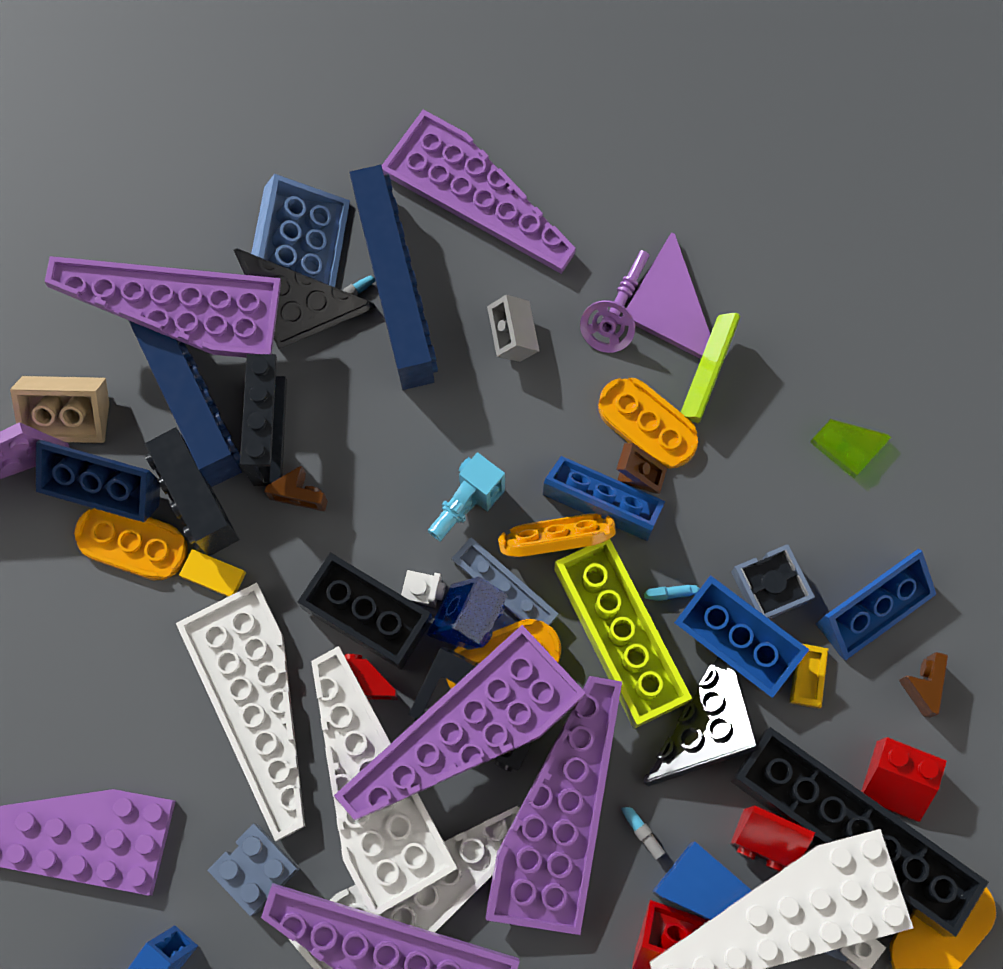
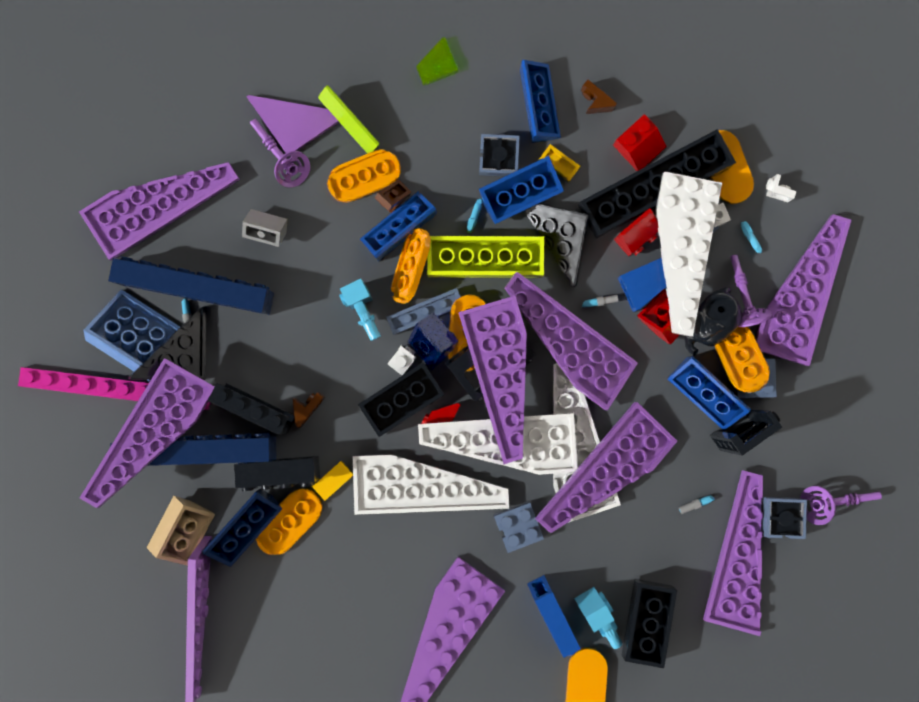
camera: 65 degrees left, 15 degrees up
none -> dark pink plate [18,367,211,410]

